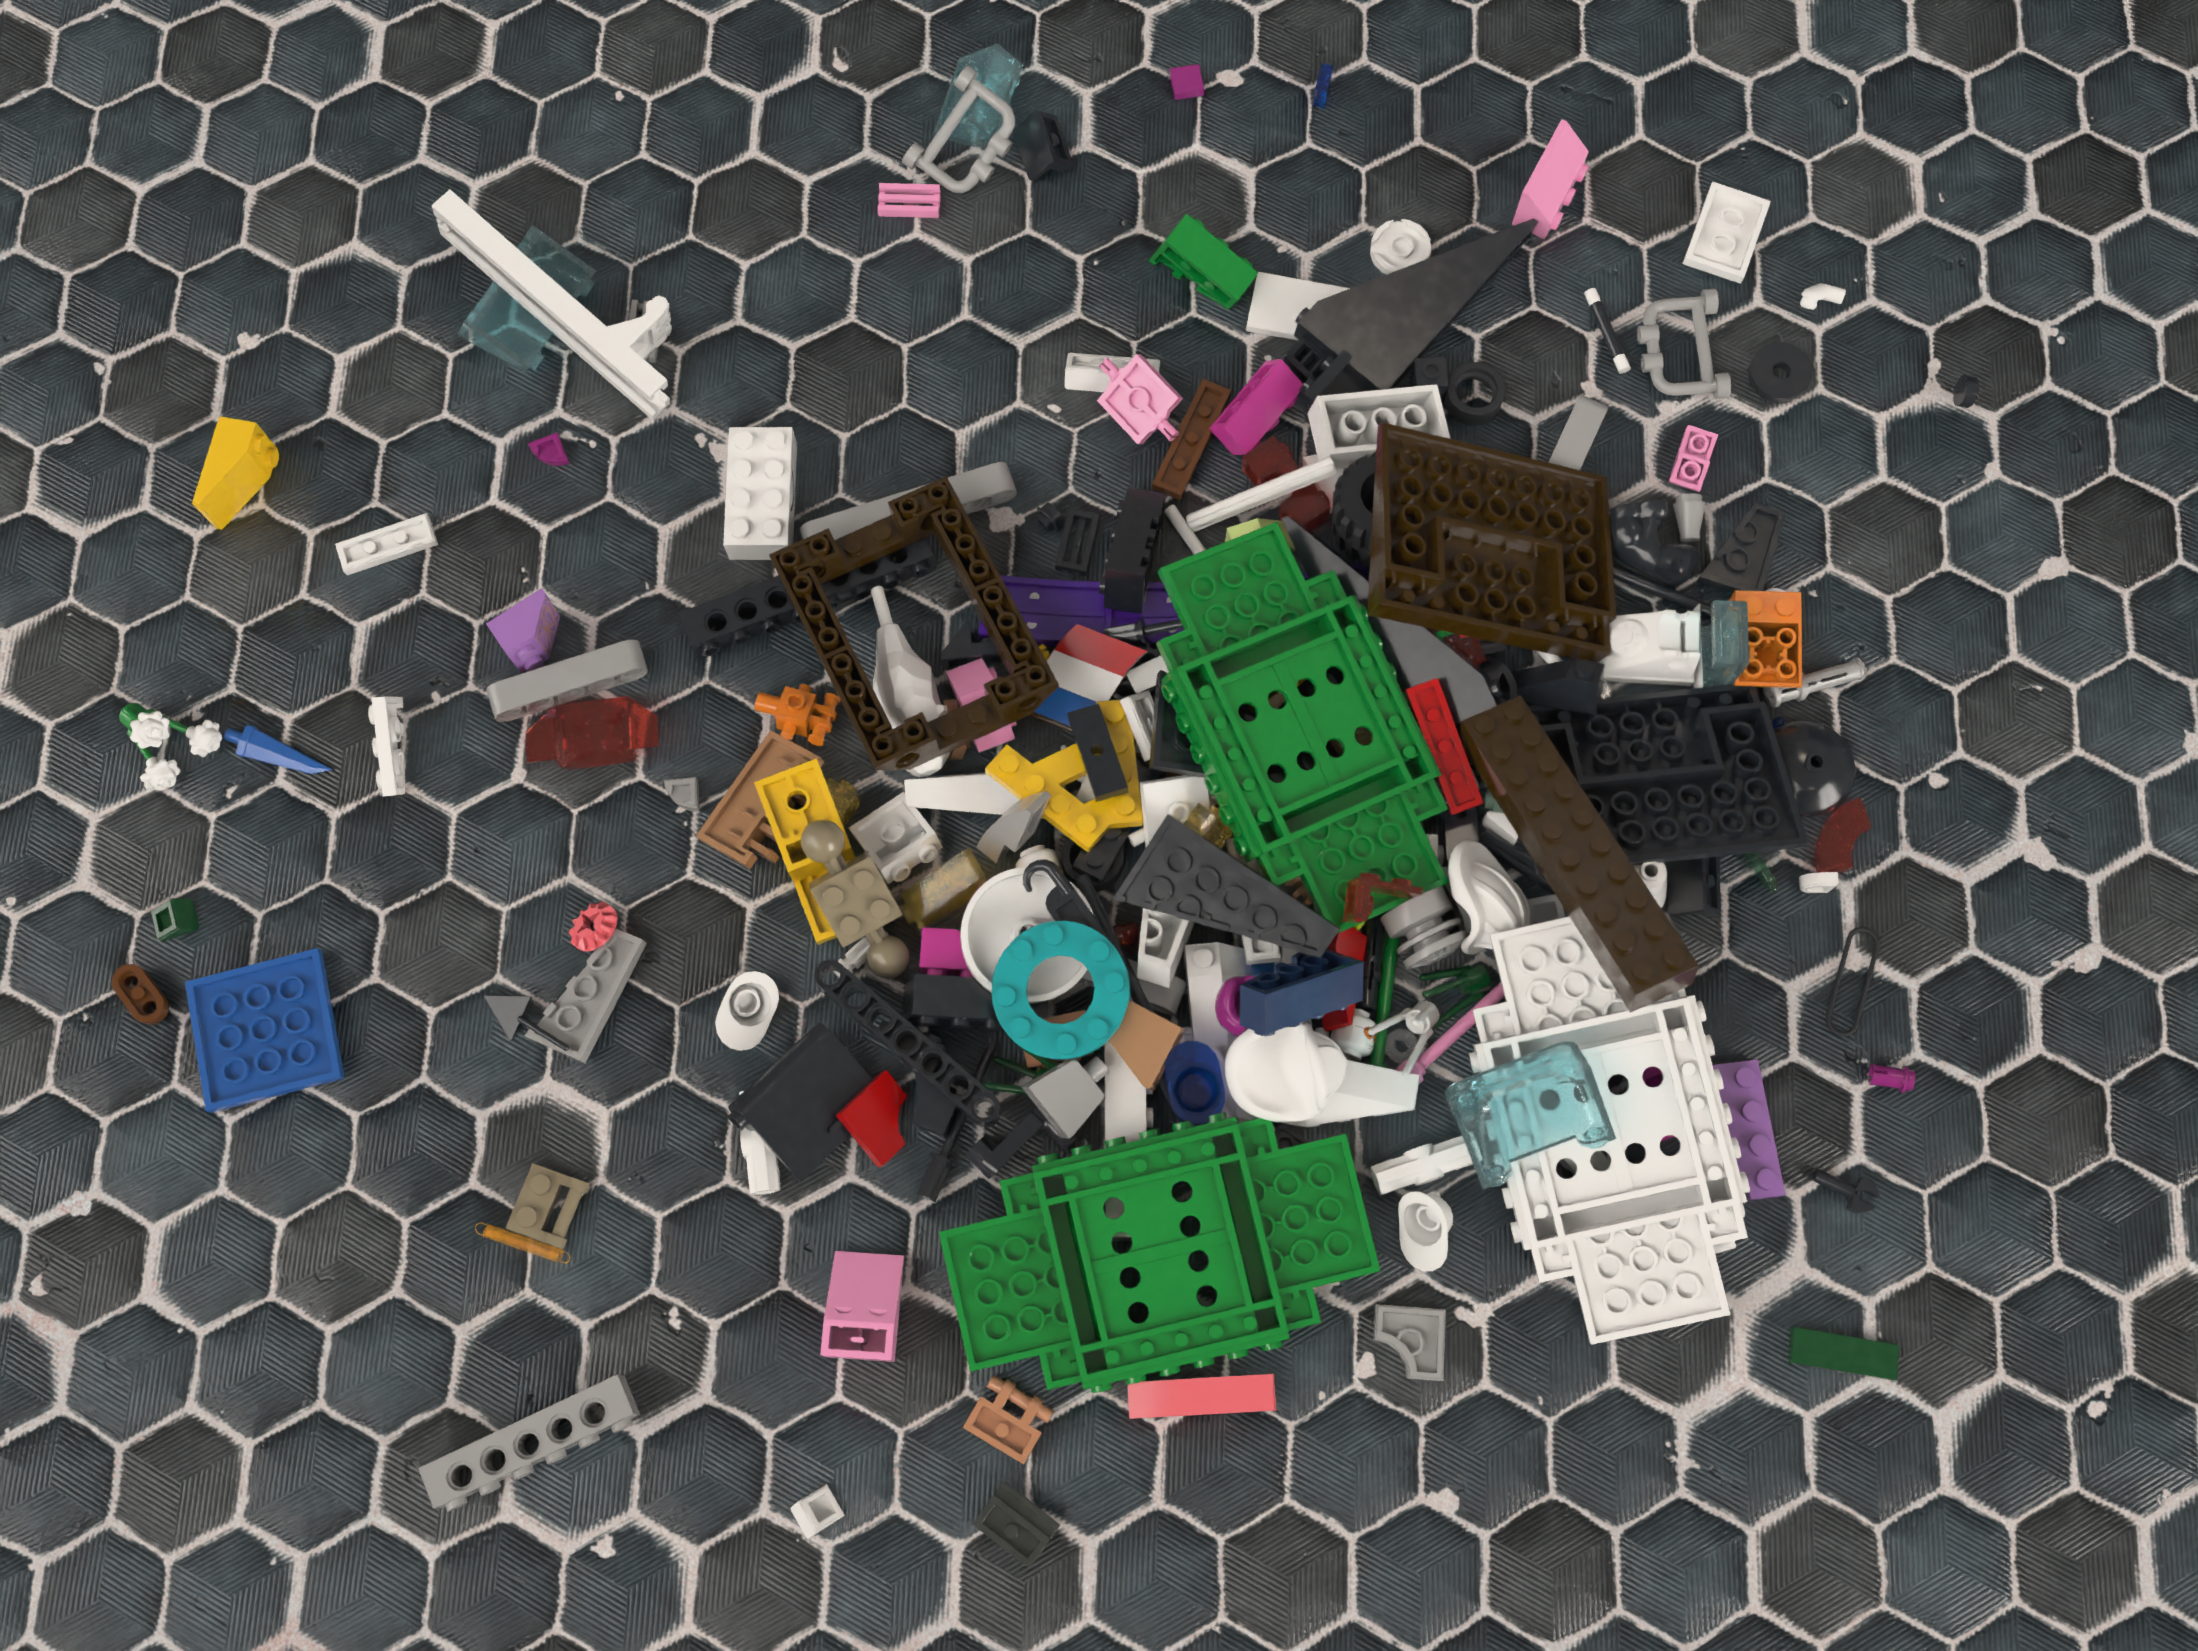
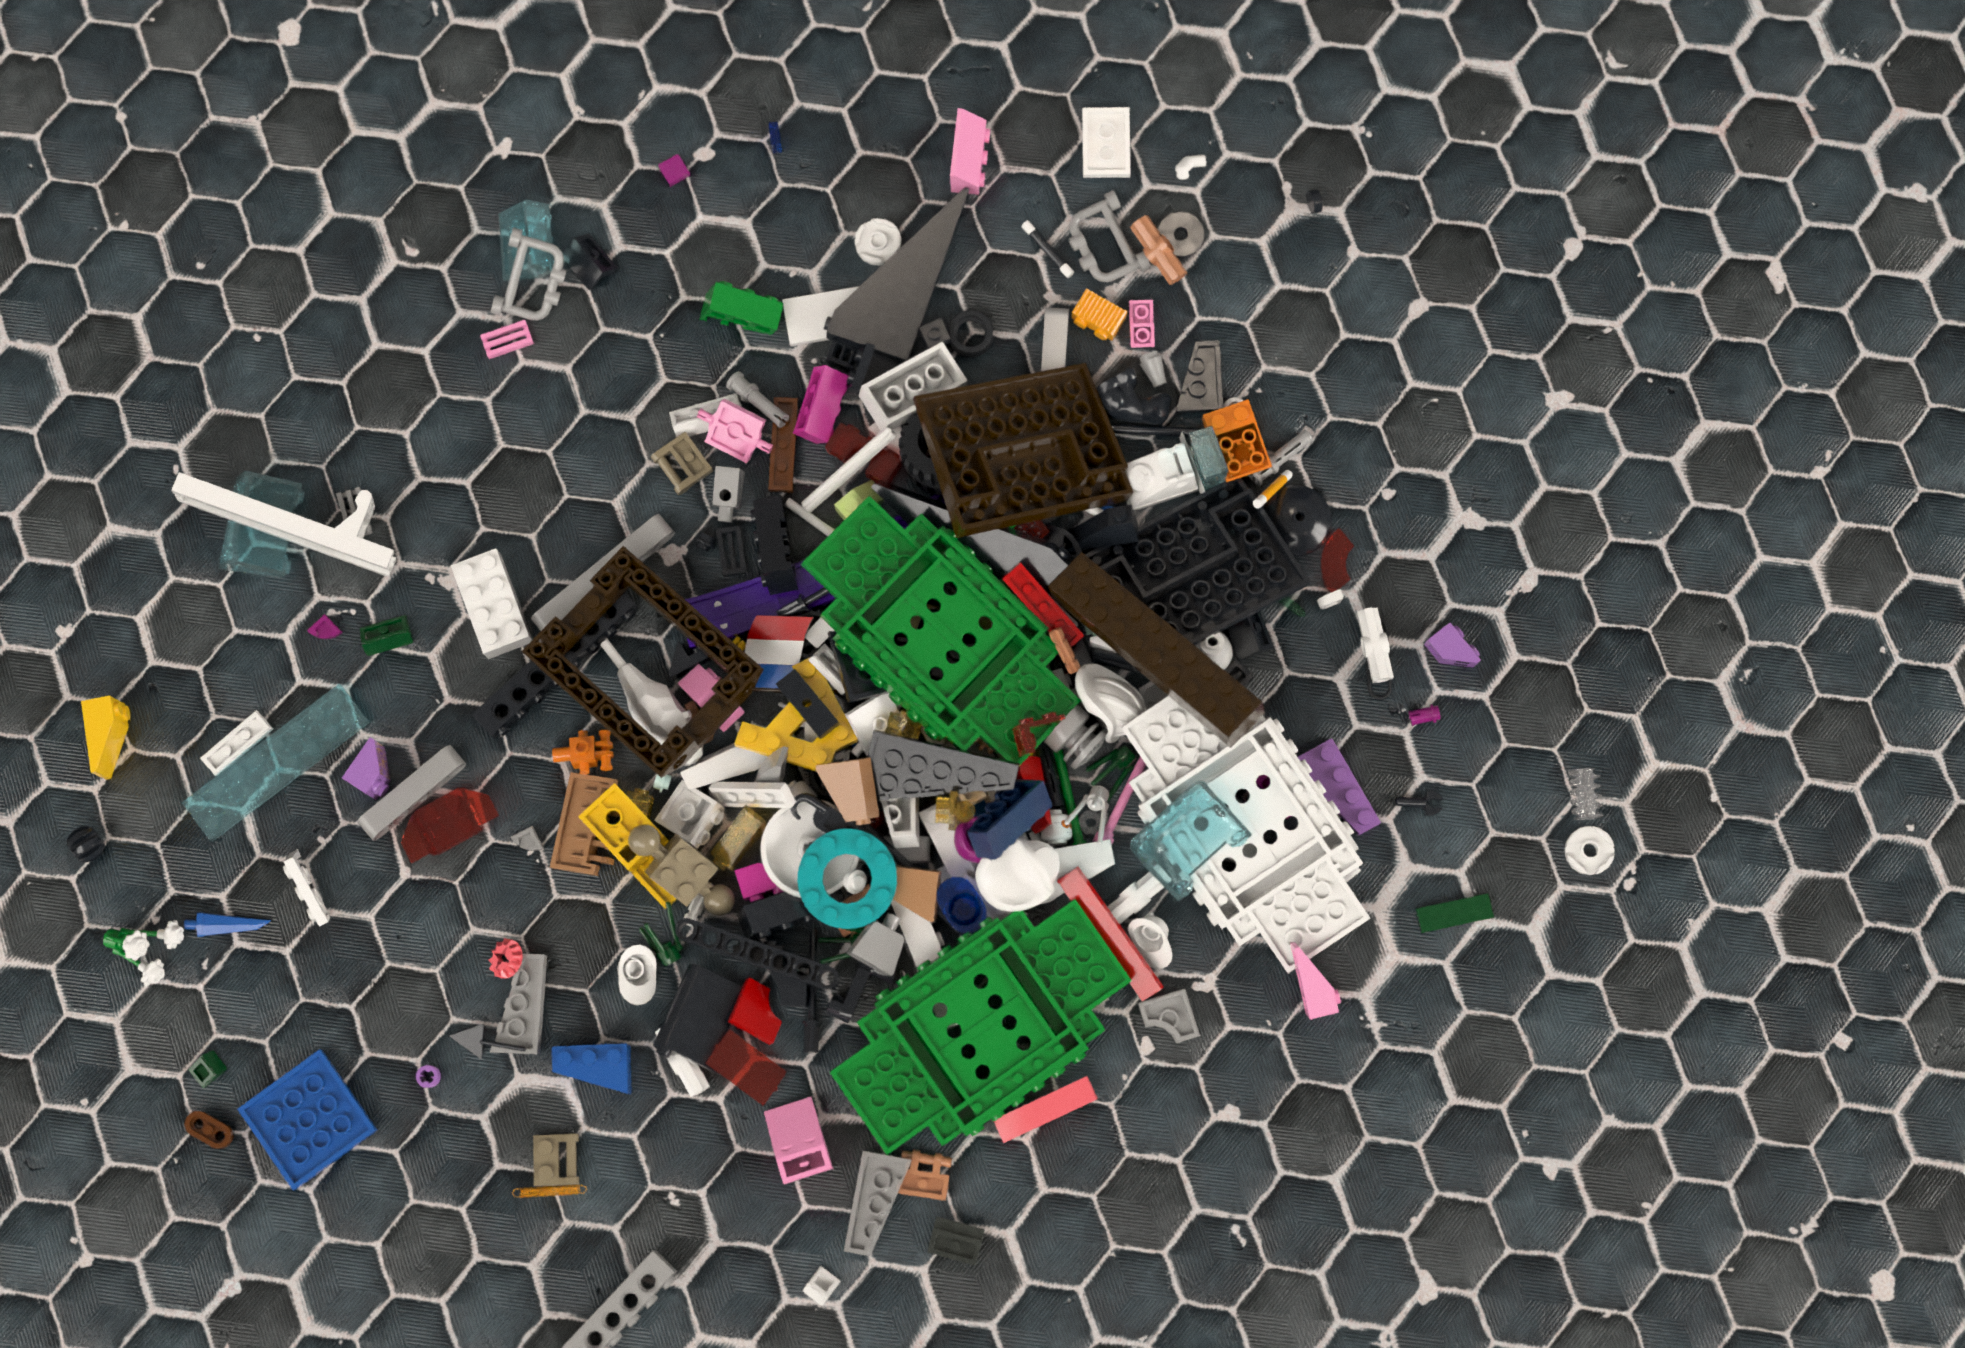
camera: 20 degrees left, 5 degrees up
none -> black piece [67,826,104,863]
none -> clear light blue plate [182,683,370,842]
none -> dark green slope [359,615,413,656]
none -> medium lavender bush [416,1065,441,1088]
none -> blue wedge [552,1043,632,1095]
none -> dark green plant [639,901,683,966]
none -> dark tan plate [651,432,713,495]
none -> light aqua plate [653,775,672,793]
none -> clear red piece [705,1029,786,1106]
none -> white plate [709,782,796,808]
none -> light grey torso [713,466,745,523]
none -> light grey pin [726,371,789,428]
none -> slope [815,757,879,825]
none -> white plate [843,869,867,894]
none -> light grey wing [844,1151,912,1256]
none -> clear yellow hips [935,791,975,831]
none -> nougat axle [1049,627,1080,674]
none -> tile [1057,866,1164,1001]
none -> light orange brick [1071,289,1127,341]
none -> nougat piece [1130,215,1187,285]
none -> bar [1253,470,1292,508]
none -> bright pink slope [1290,942,1341,1019]
none -> white piece [1356,608,1394,683]
none -> medium lavender slope [1424,623,1481,667]
none -> white tile [1564,826,1615,875]
none -> clear piece [1568,768,1604,820]

